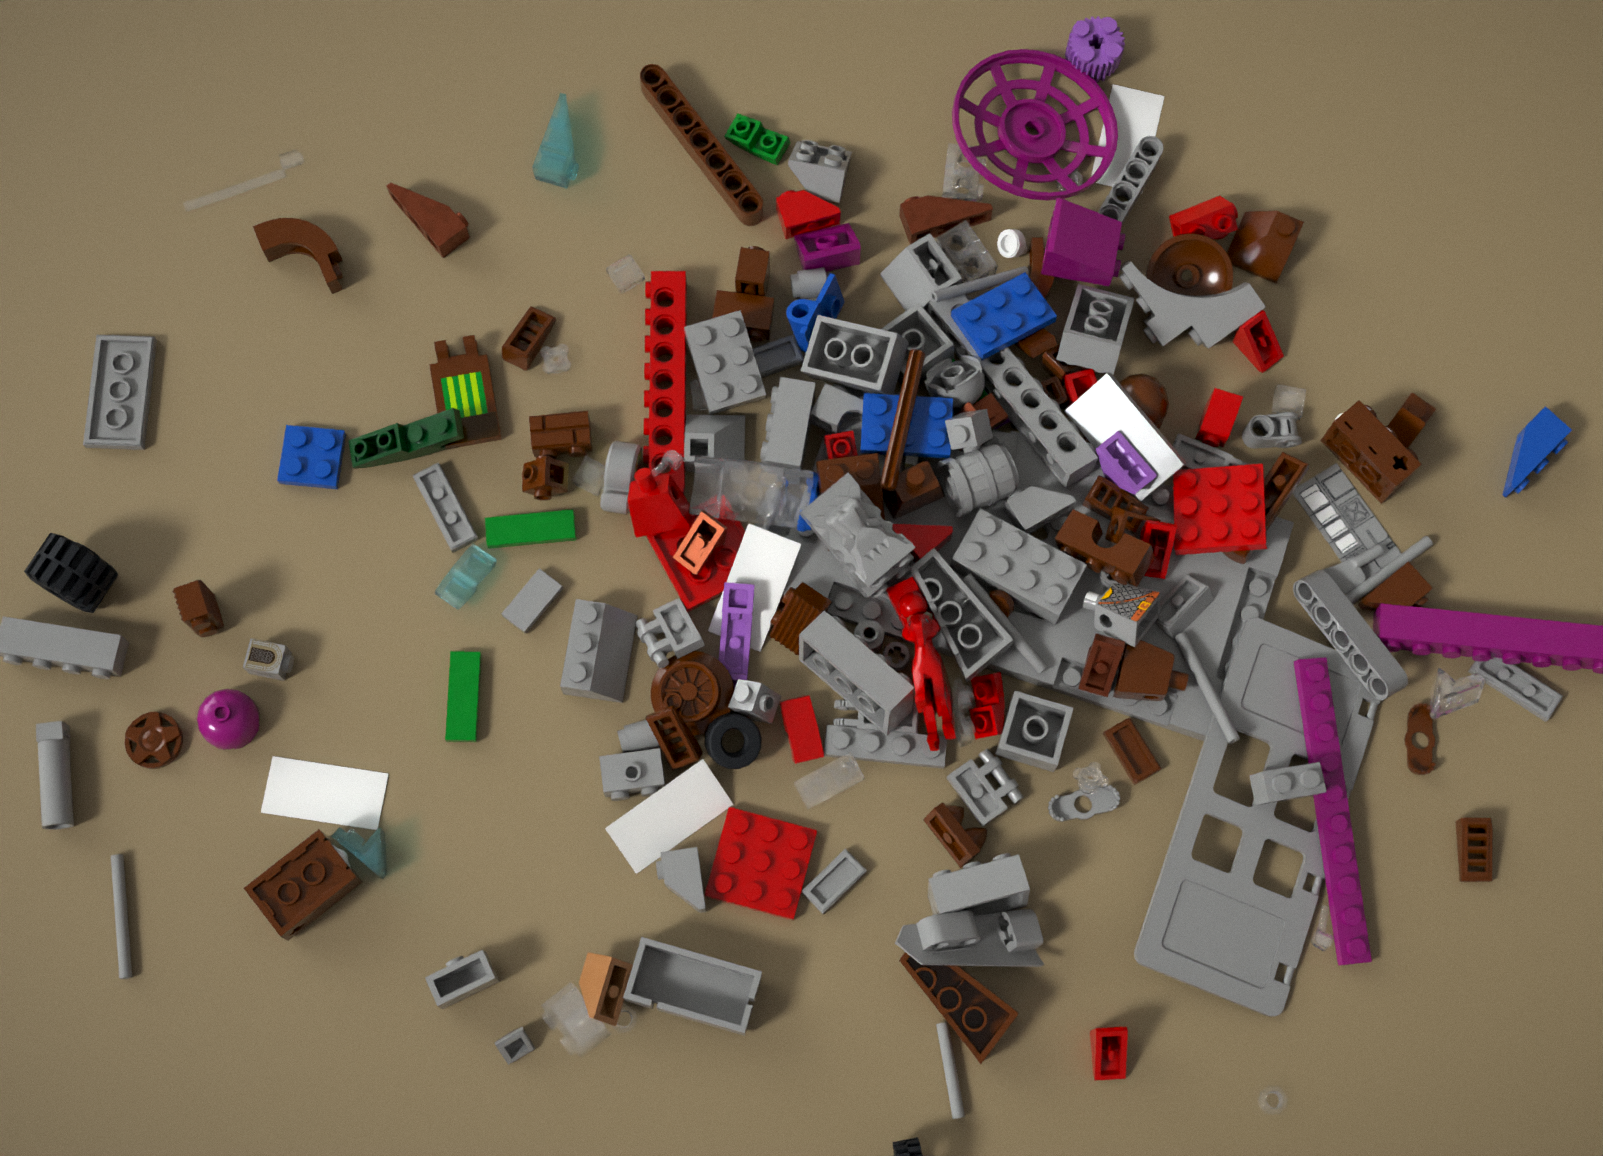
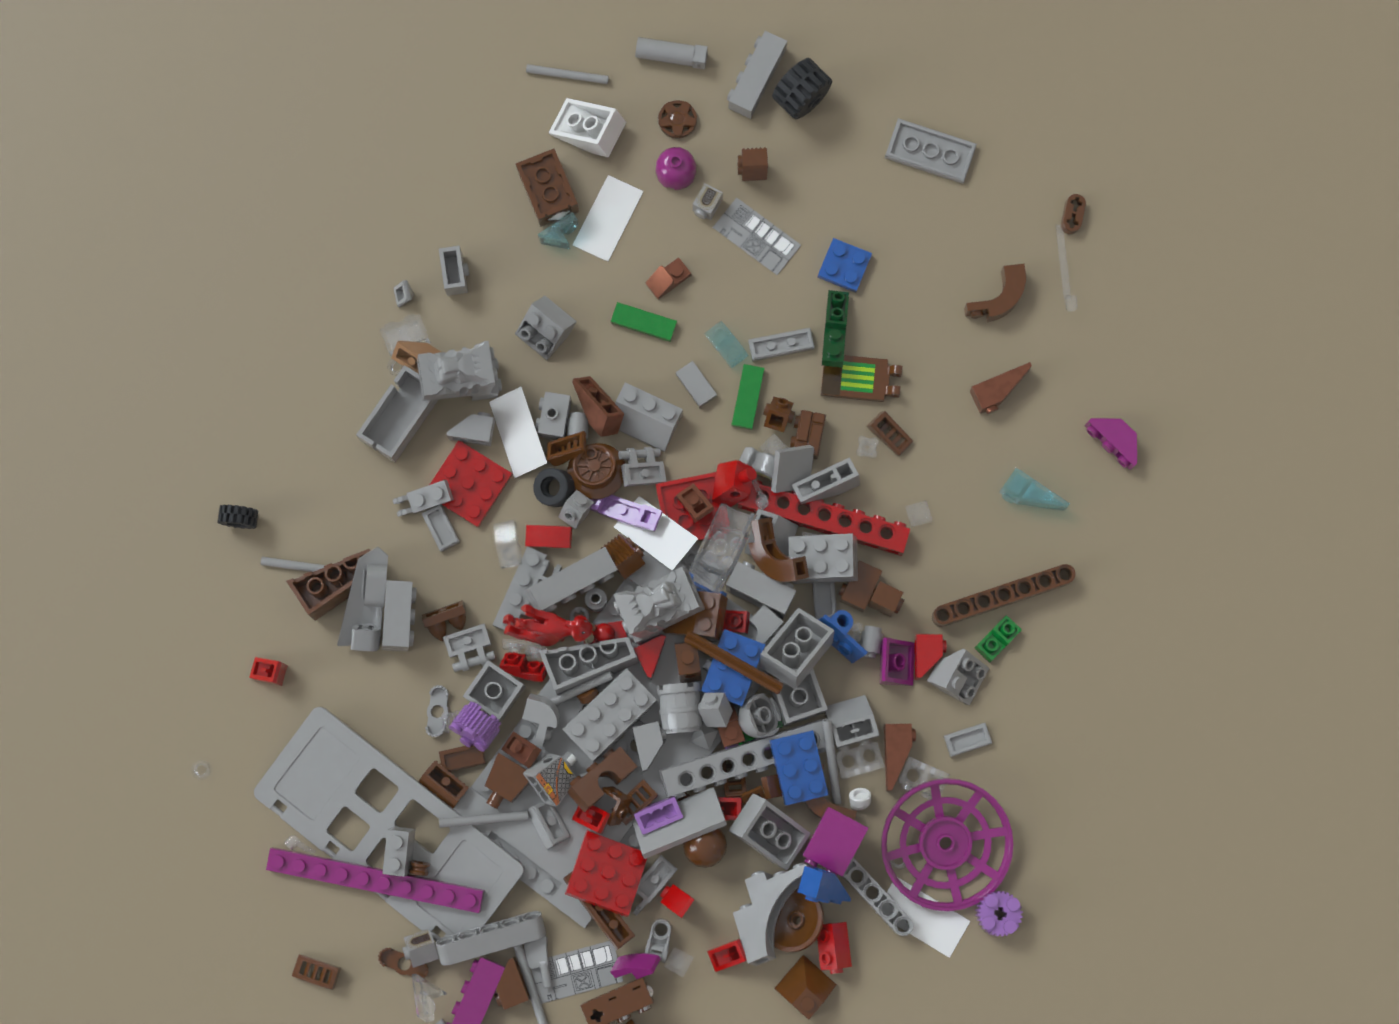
camera: 110 degrees right, 5 degrees up
none -> light grey hinge [393,480,454,517]
none -> light grey brick [402,929,439,968]
none -> reddish brown bush [409,860,430,876]
none -> light grey brick [417,341,502,401]
none -> reddish brown brick [419,761,469,808]
none -> medium lavender brick [449,701,501,752]
none -> light grey slope [515,296,577,360]
none -> light grey brick [522,693,560,747]
none -> white slope [549,98,626,157]
none -> copper slope [572,376,624,437]
none -> magenta slope [610,953,661,979]
none -> copper slope [645,257,691,300]
none -> light grey sticker [713,198,801,275]
none -> reddish brown arch [748,517,809,582]
none -> light grey tile [771,445,814,493]
none -> light grey slope [792,457,860,504]
none -> blue slope [798,866,851,904]
none -> light grey tile [943,723,992,757]
none -> reddish brown beam [1061,194,1086,234]
none -> magenta slope [1085,418,1137,470]

